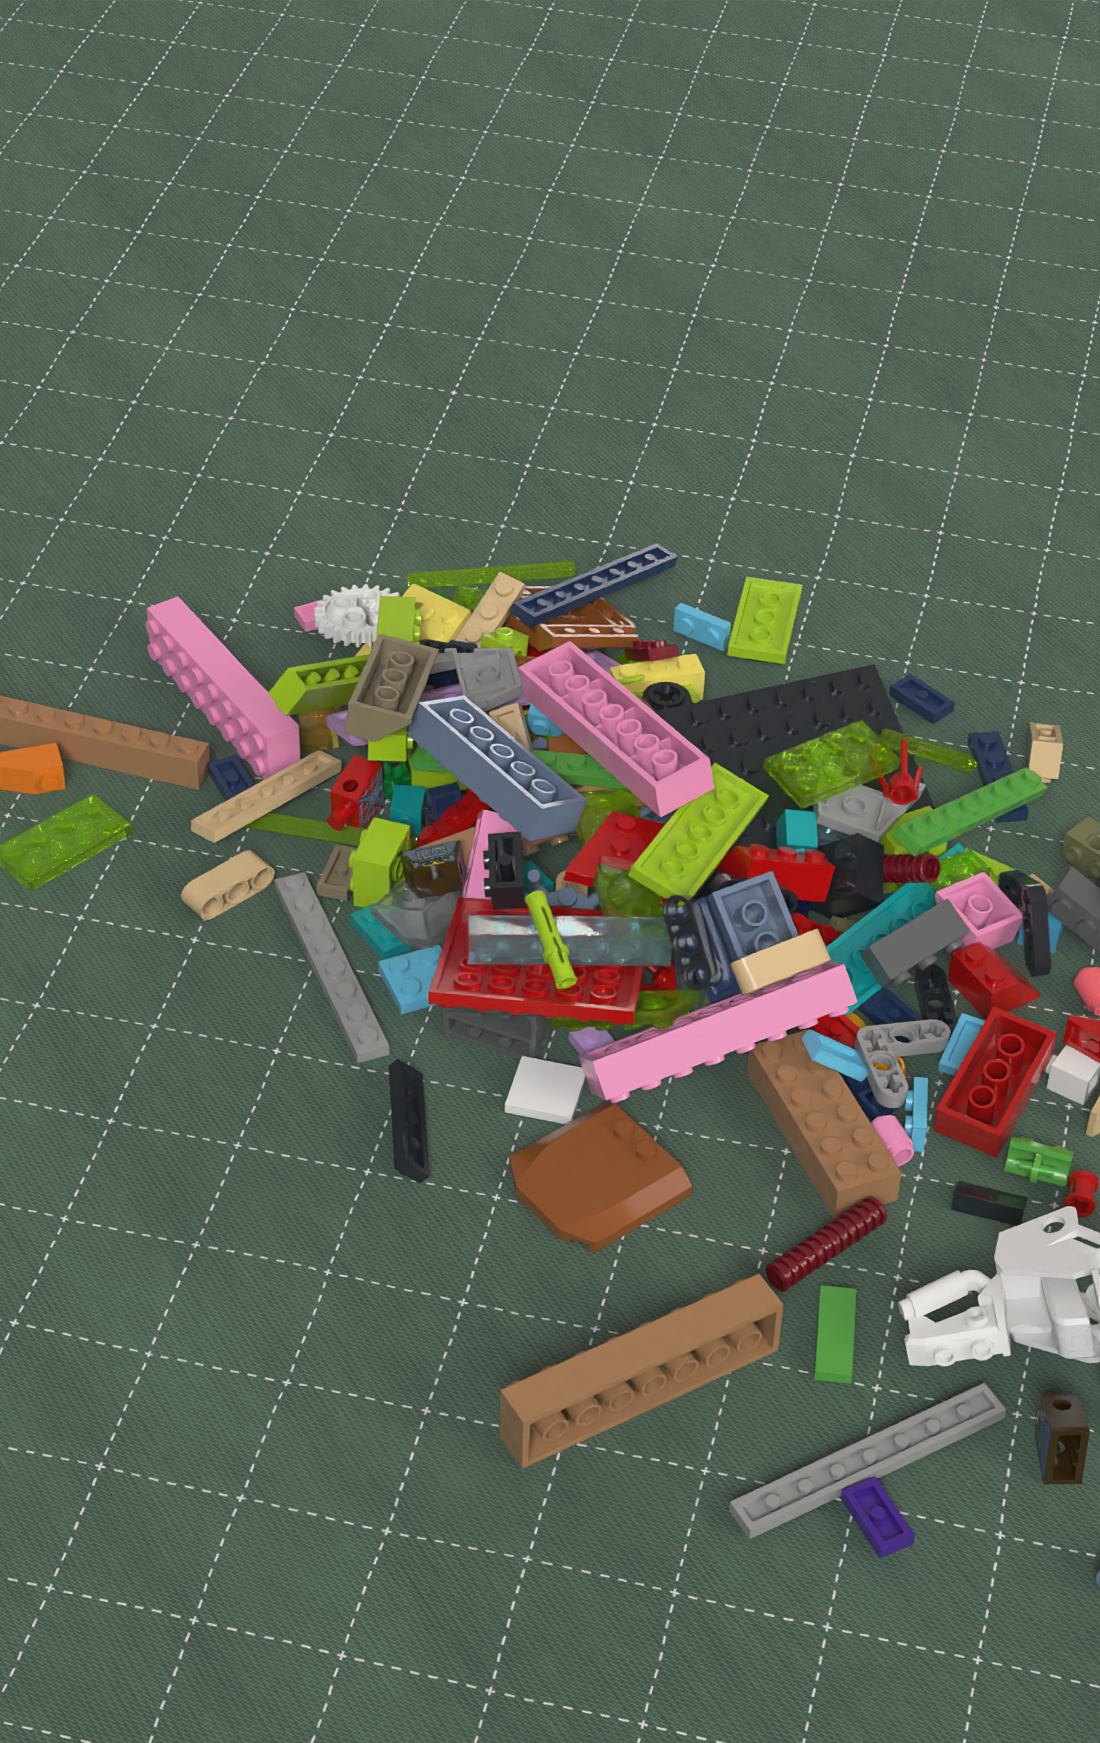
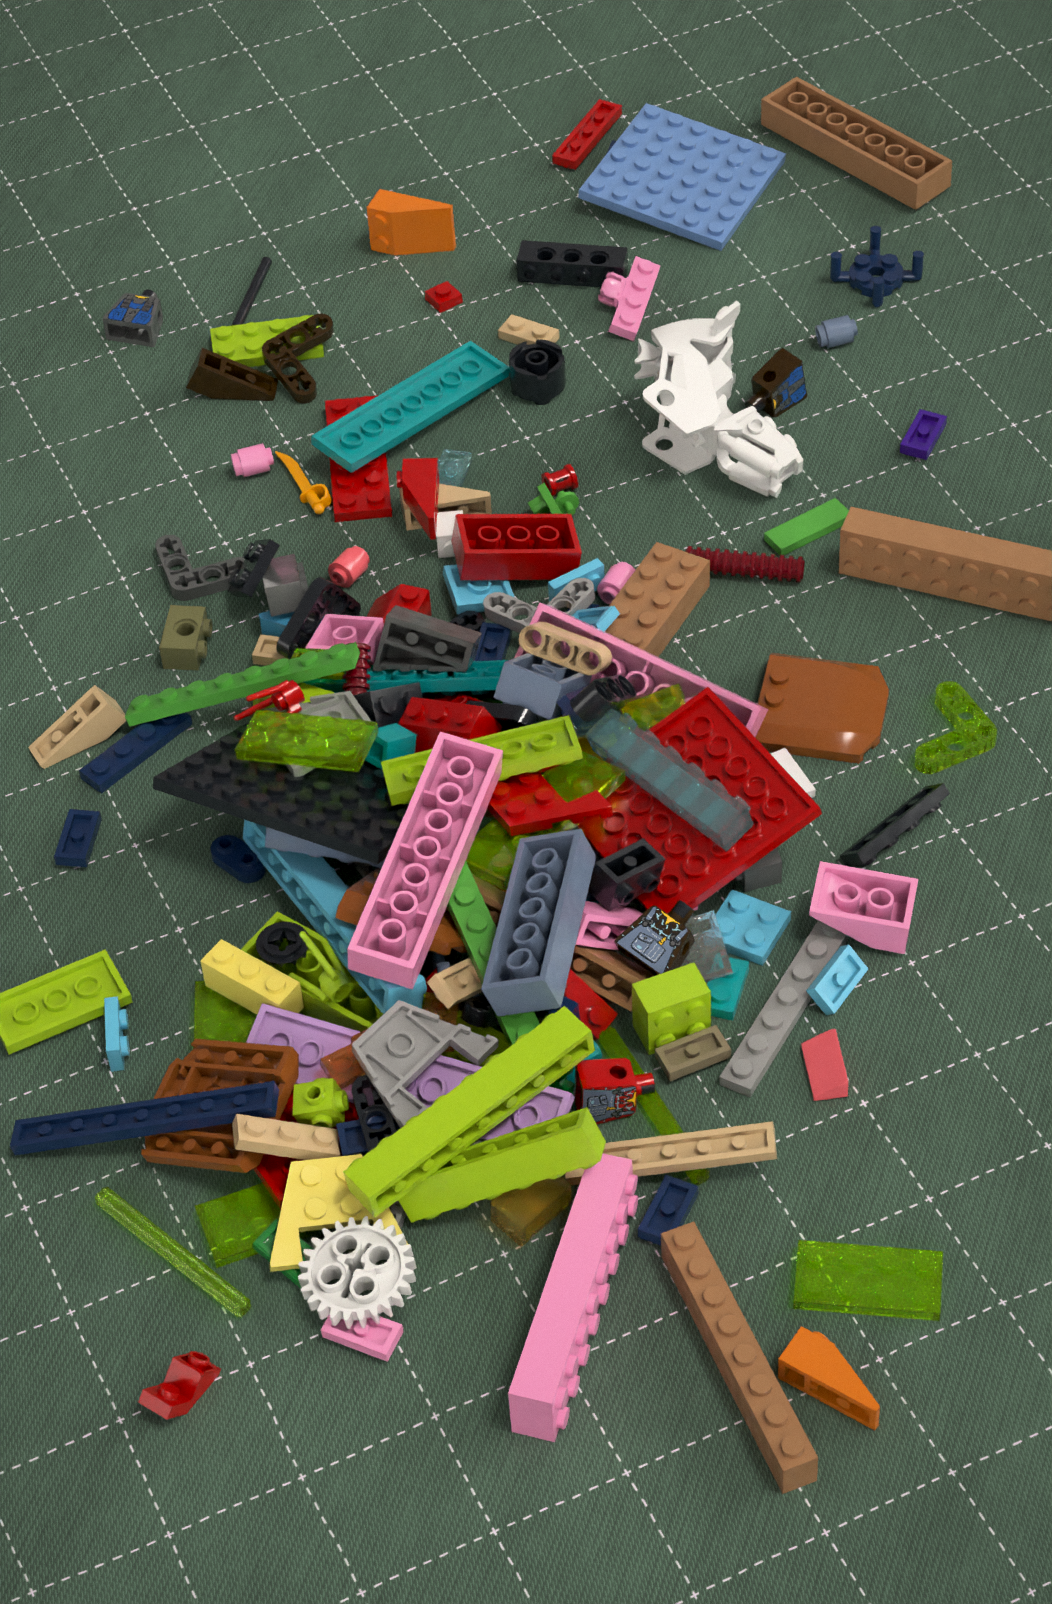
camera: 125 degrees left, 5 degrees up
tan beam [181,850,275,920] -> none
dark tan slope [344,634,439,742] -> none
lime pin [525,891,577,989] -> none
dark red plate [624,639,679,661] -> none
light grey plate [729,1383,1006,1540] -> none
clear neon green axle [876,729,977,773] -> none
black slope [951,1181,1028,1226] -> none
none -> red slope [138,1351,221,1420]
none -> coral slope [801,1029,848,1101]
none -> medium azure plate [806,944,868,1015]
none -> bright pink slope [809,861,918,954]
none -> clear neon green beam [915,681,997,774]

